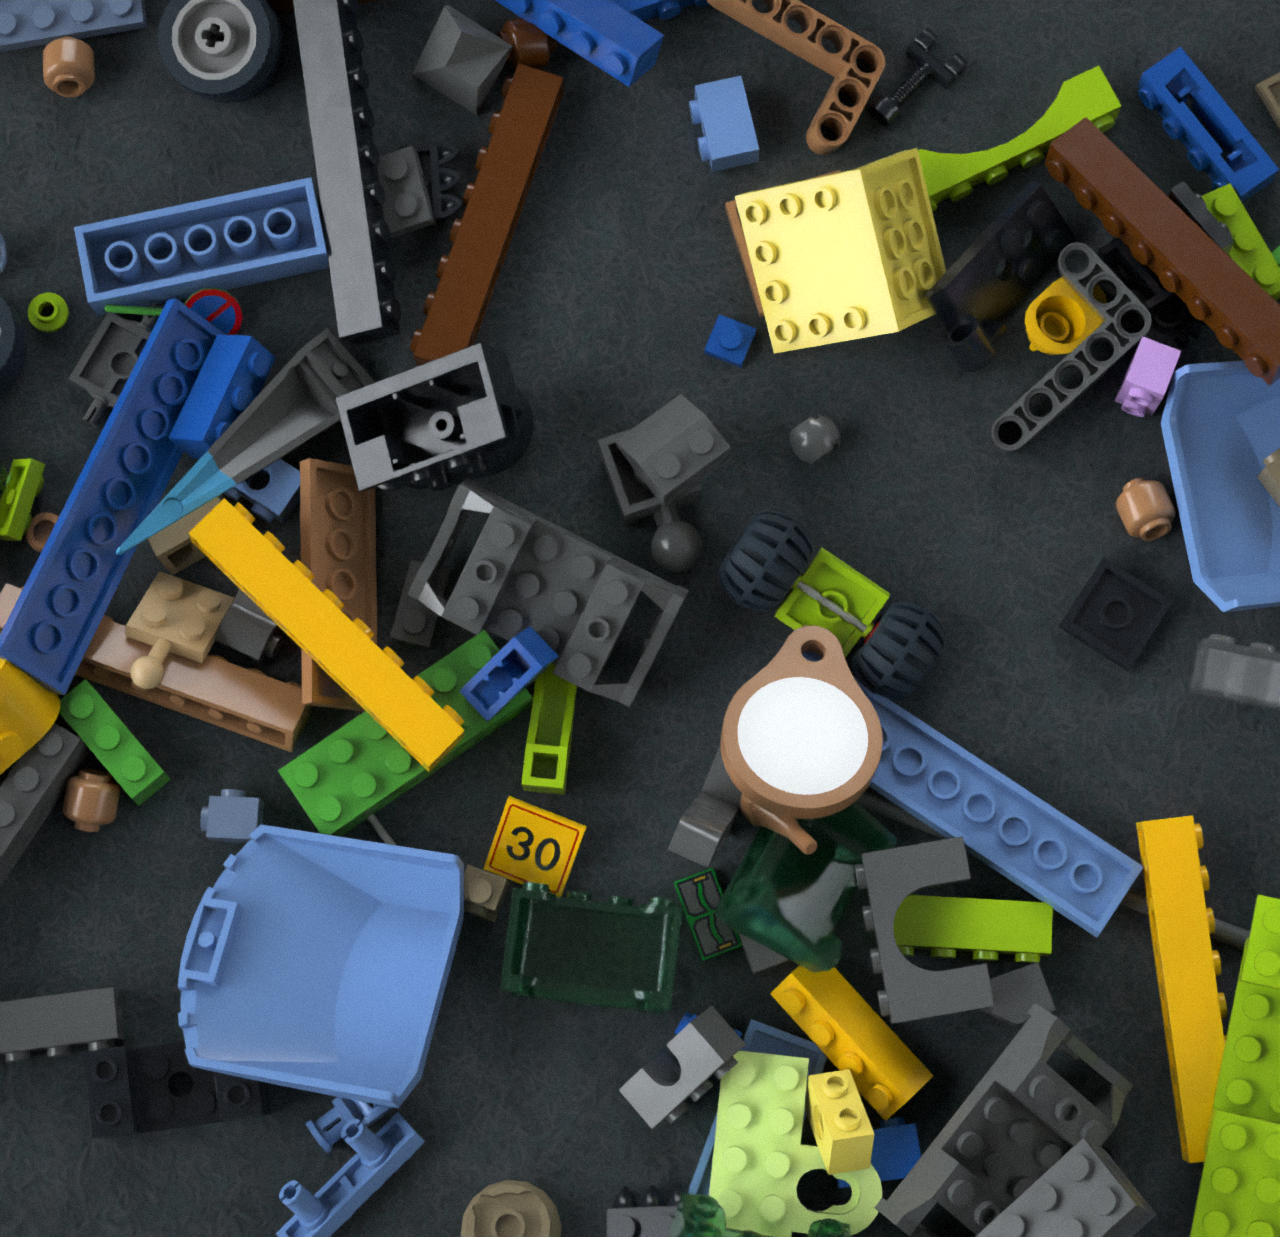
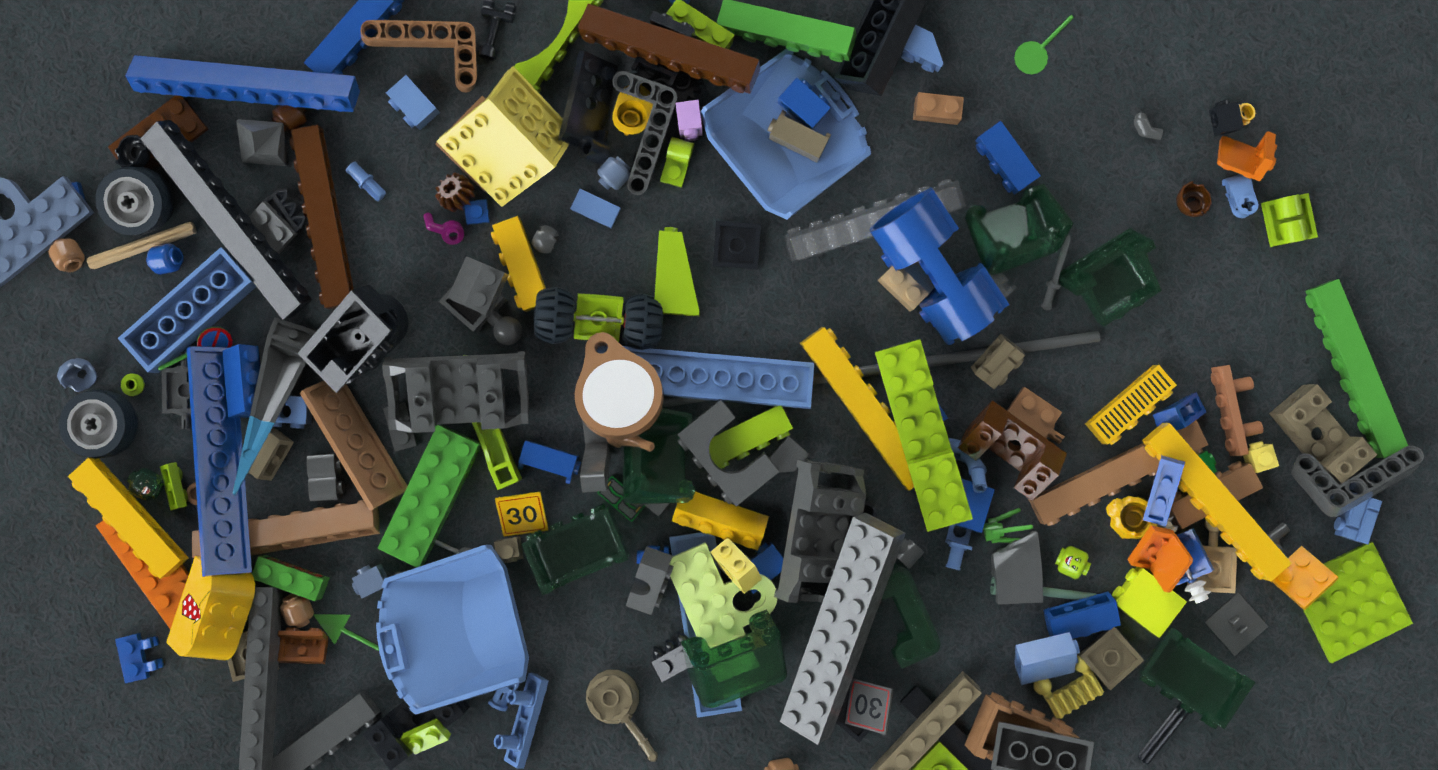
camera: 30 degrees left, 10 degrees up
tan plate [125,571,235,689] -> none
yellow brick [188,498,465,772] -> none
blue arch [459,626,559,722] -> none
medium nougat head [1115,478,1176,541] -> none
none -> tan axle [87,222,197,269]
none -> blue head [146,243,183,275]
none -> dark orange bracket [277,627,328,664]
none -> bright green piece [314,614,379,651]
none -> medium blue axle [345,161,386,201]
none -> lime plate [400,718,451,754]
none -> magenta plate [423,213,464,245]
none -> reddish brown gear [435,172,475,212]
none -> yellow brick [491,216,546,312]
none -> blue brick [518,440,582,484]
none -> medium blue tile [570,189,621,229]
none -> sand blue head [597,156,630,190]
none -> lime slope [654,227,700,317]
none -> lime plate [660,137,694,188]

